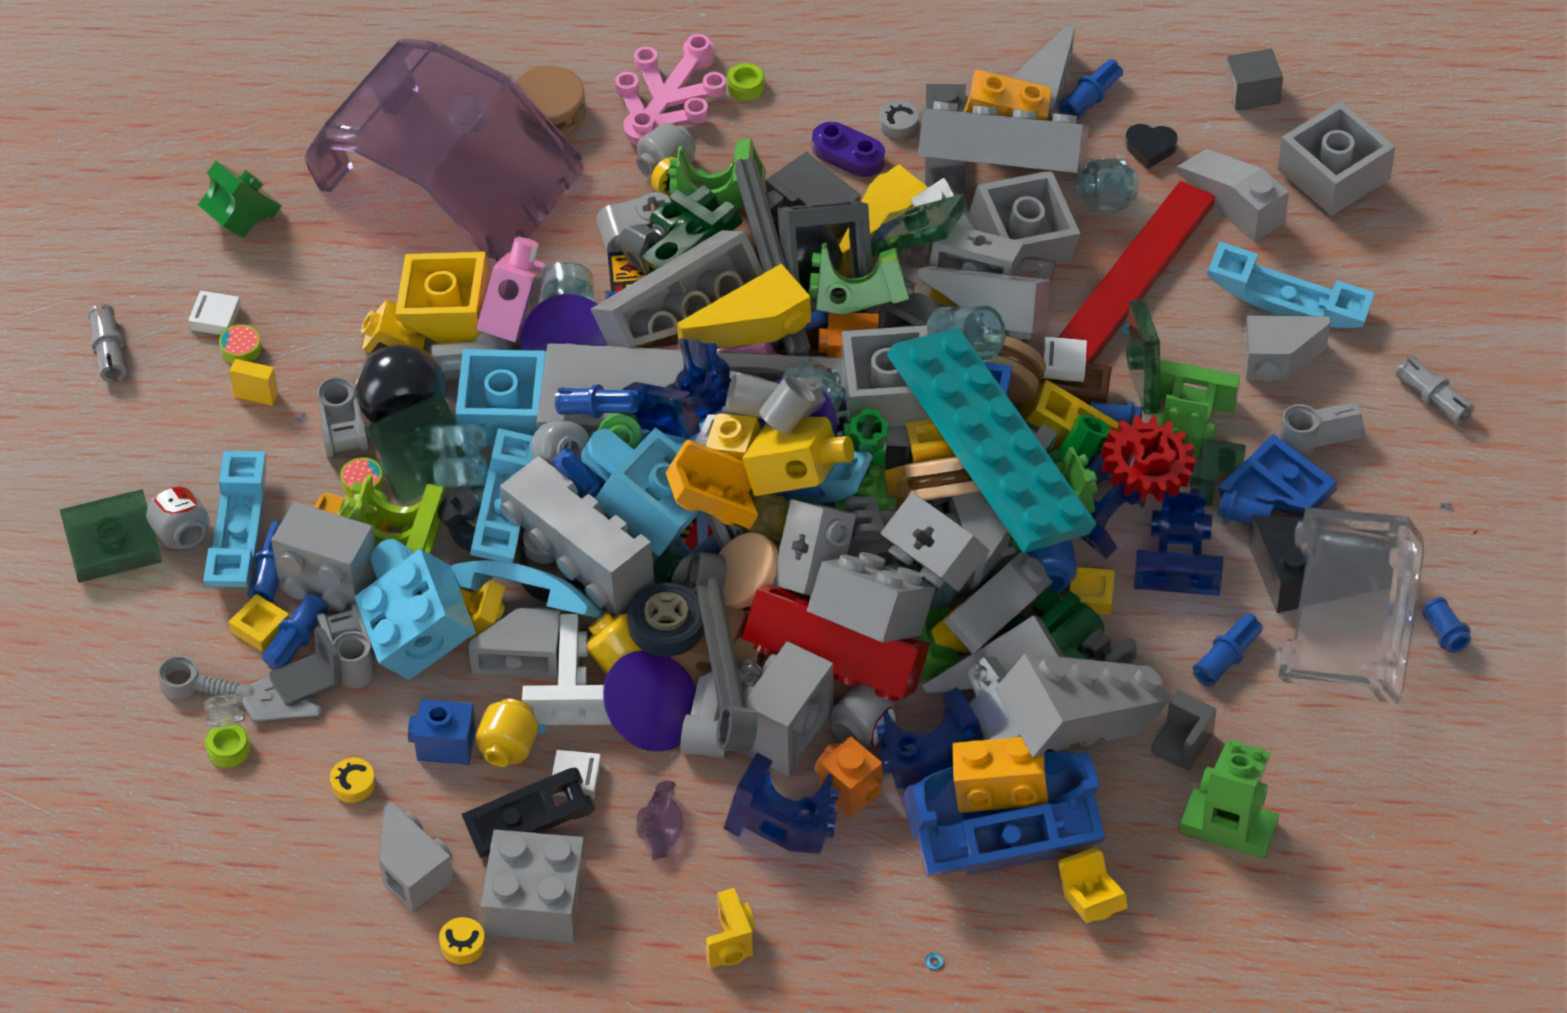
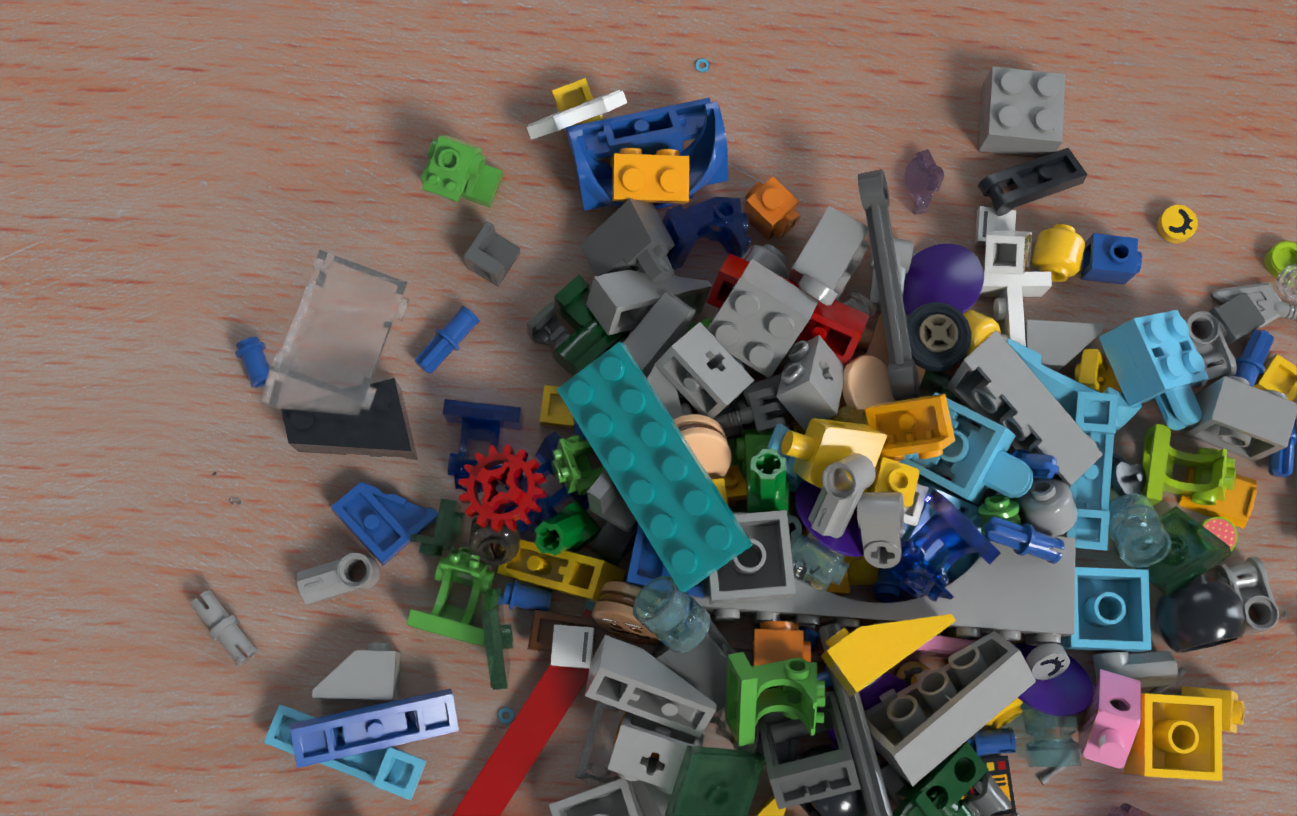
camera: 175 degrees right, 25 degrees up
light grey slope [379,801,454,912] -> none
yellow tile [439,917,486,965] -> none
yellow bracket [706,888,755,968] -> none
clear blue tile [723,752,839,854] -> none
light grey wedge [995,653,1171,757] -> none
blue pin [1217,490,1274,526] -> none
none -> hinge [289,688,459,768]
none -> white tile [526,90,627,139]
none -> light grey tile [798,273,838,306]
none -> white brick [984,230,1032,275]
none -> light grey tile [1026,643,1070,680]

